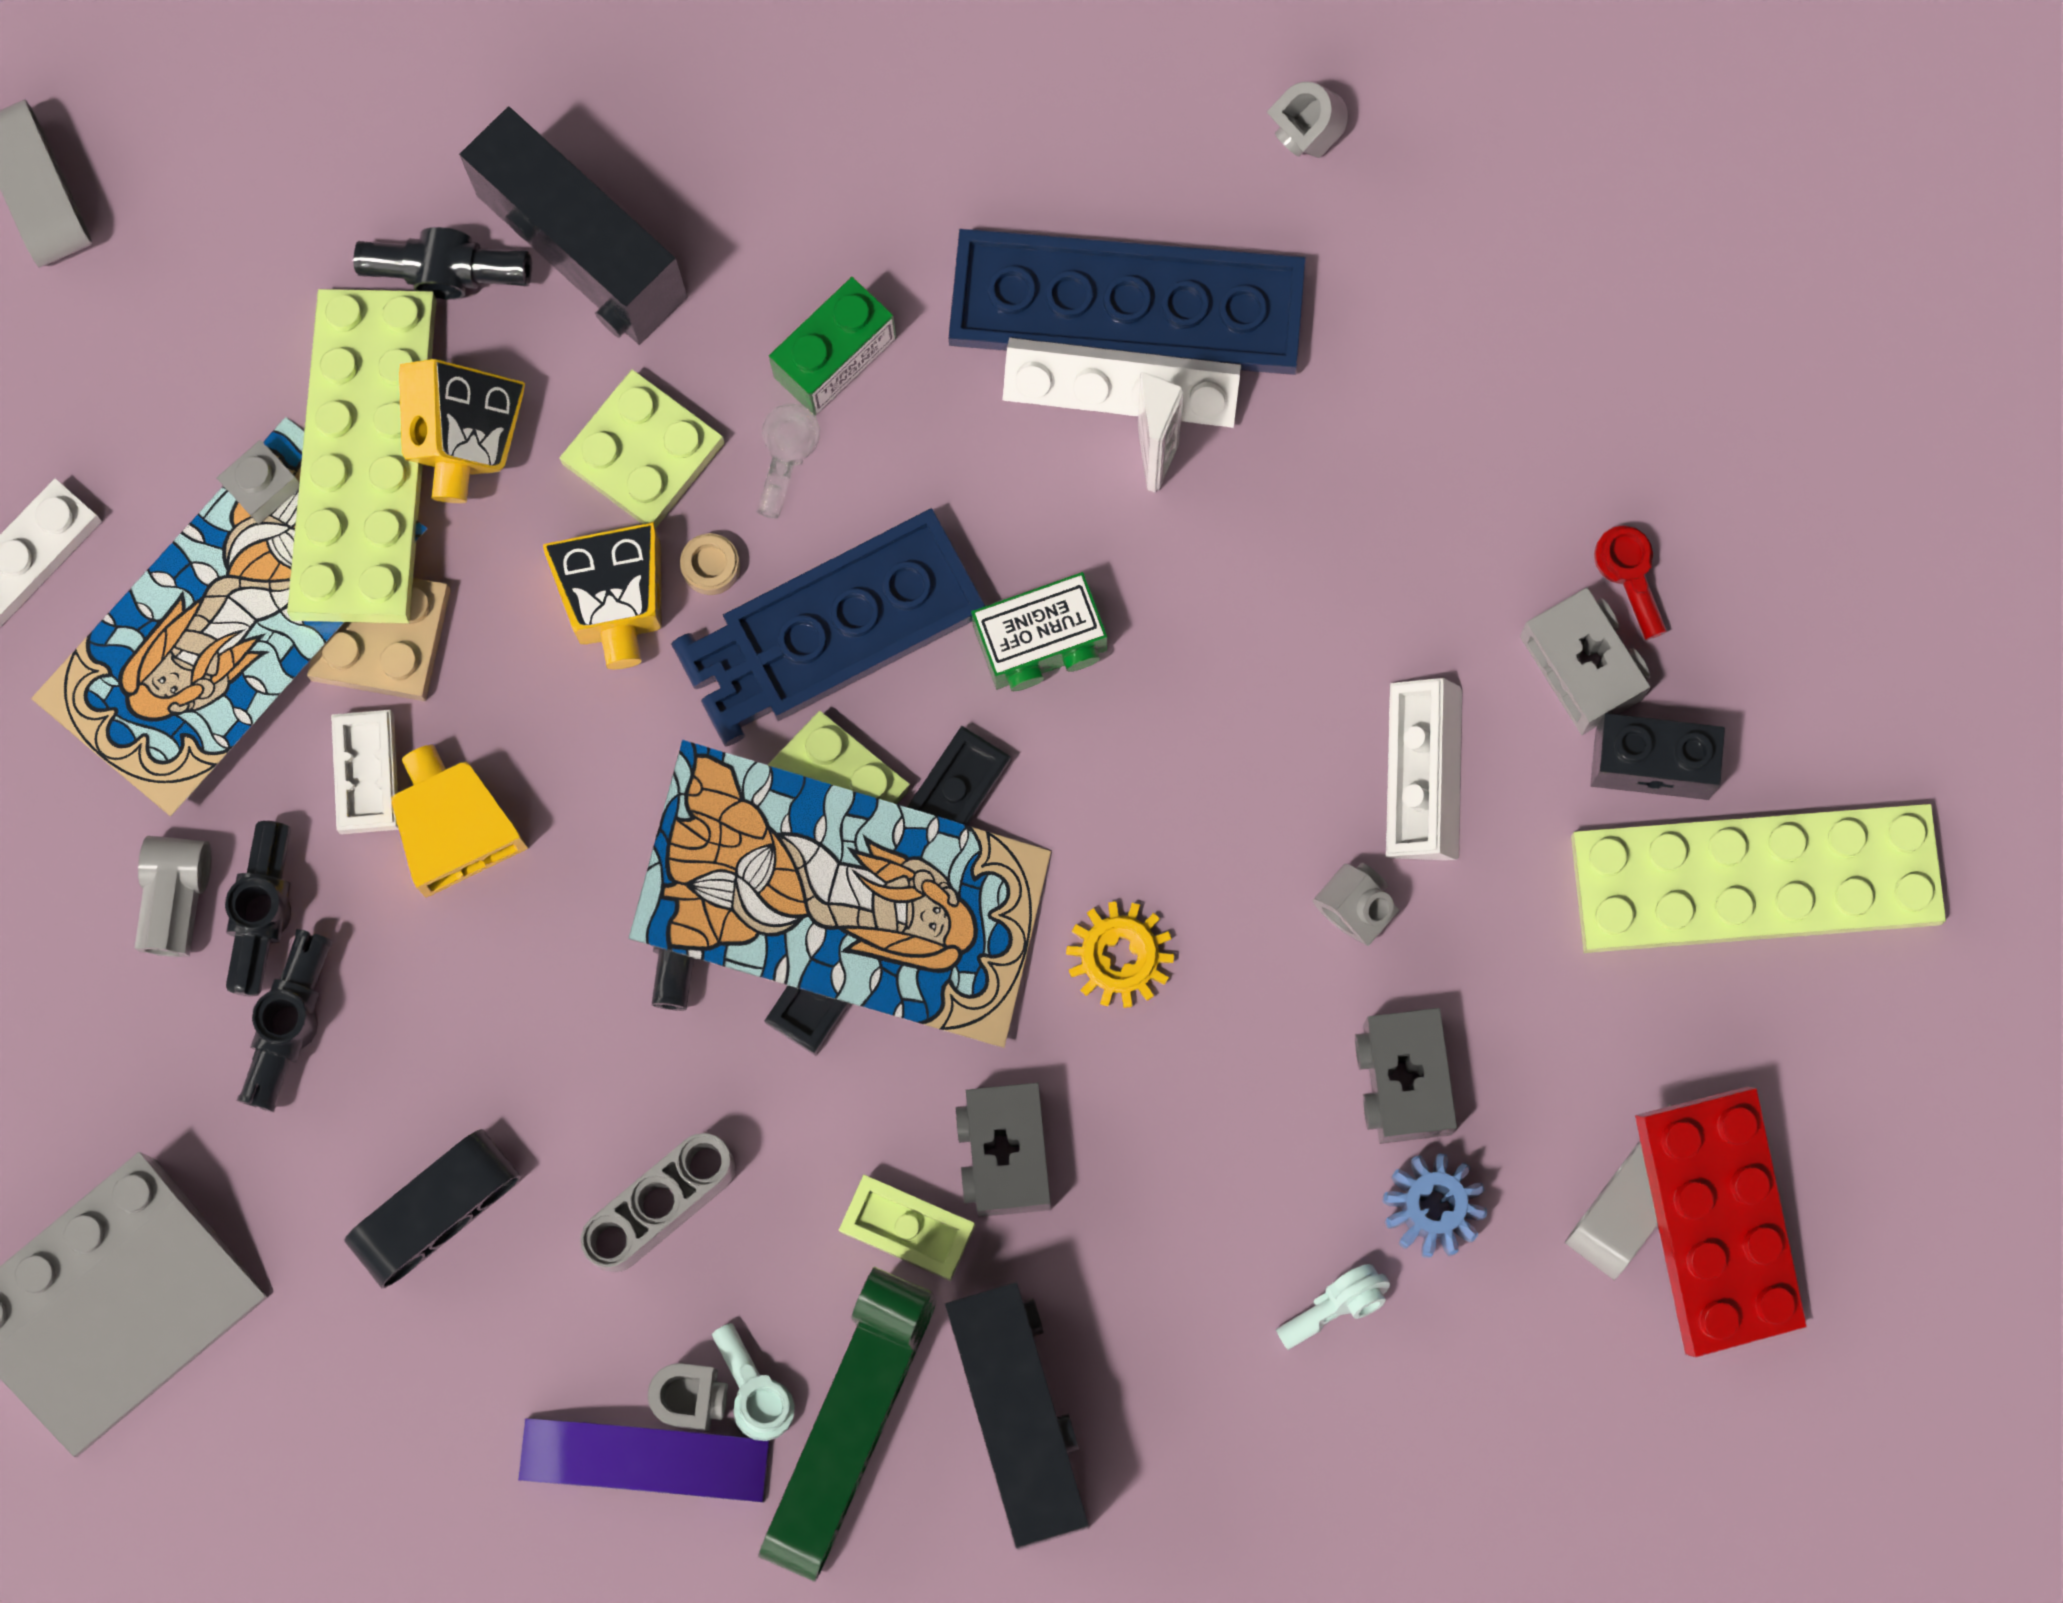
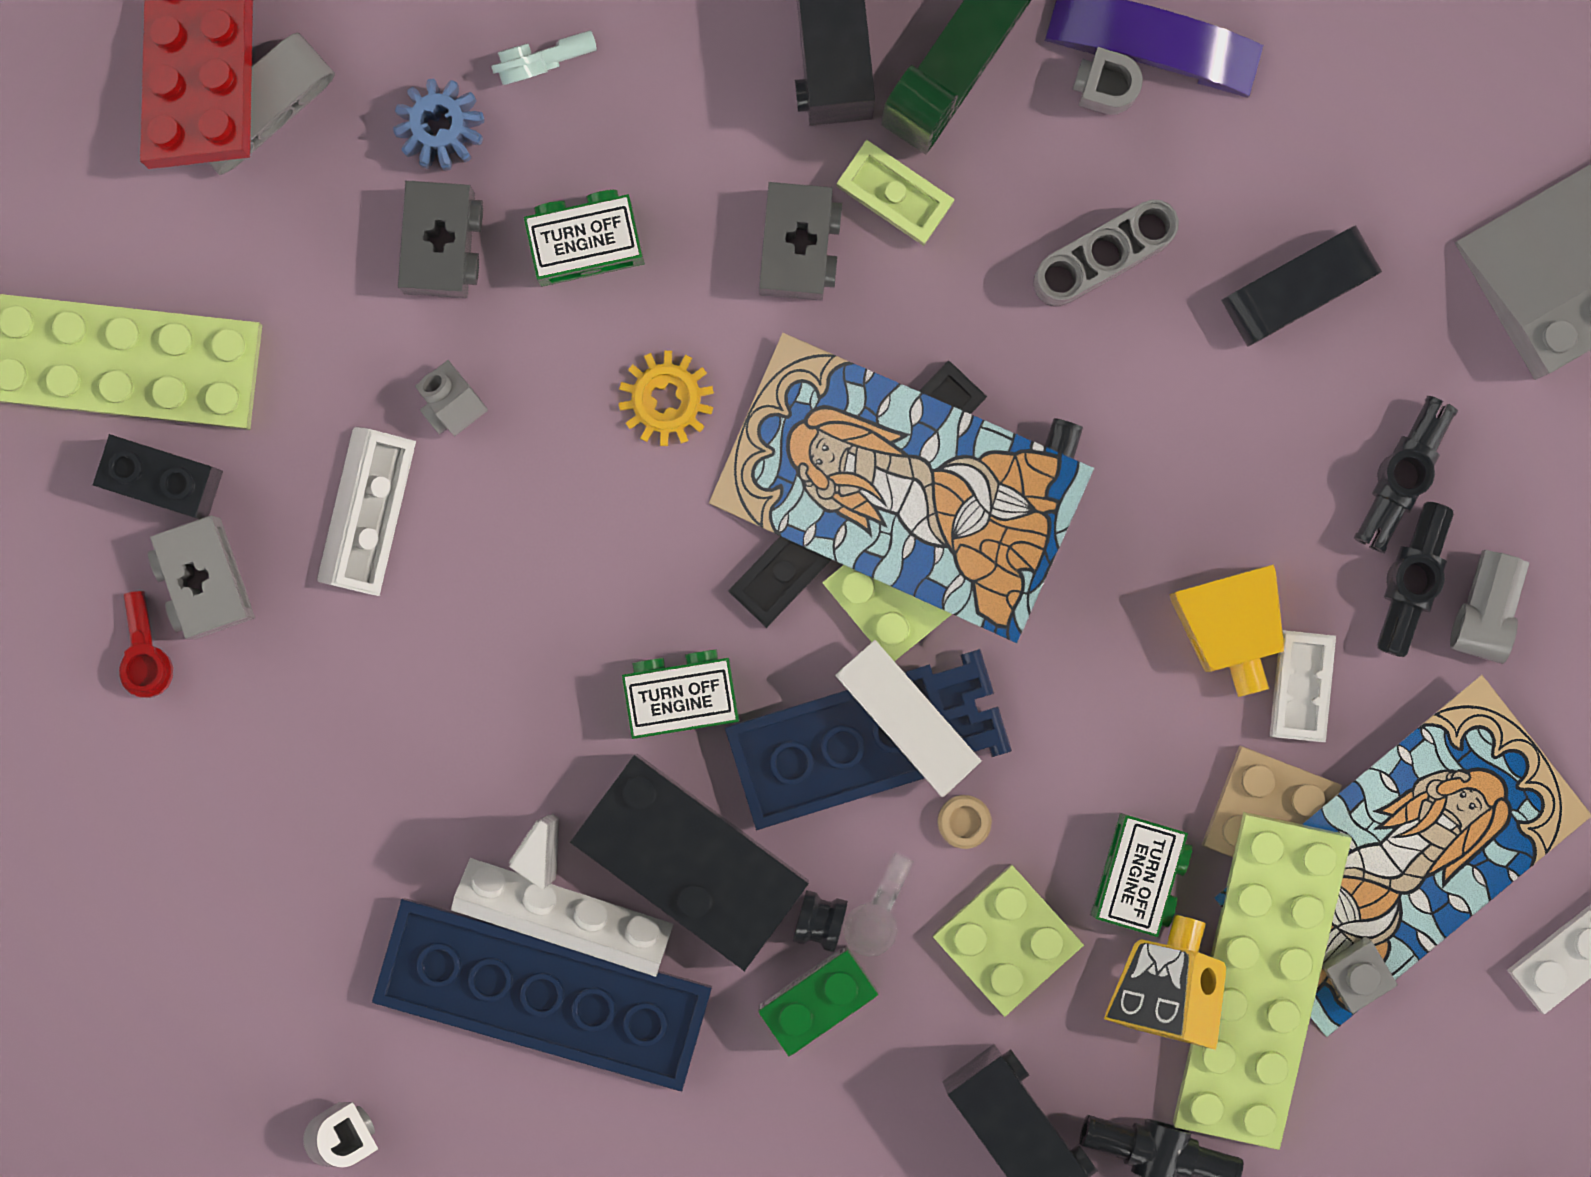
camera: 175 degrees left, 10 degrees up
torso [543,523,662,670] -> none
light aqua plate [711,1323,795,1441] -> none
none -> brick [524,190,645,287]
none -> black brick [570,754,809,971]
none -> black wheel [793,890,848,952]
none -> white slope [835,640,982,798]
none -> brick [1090,813,1192,937]

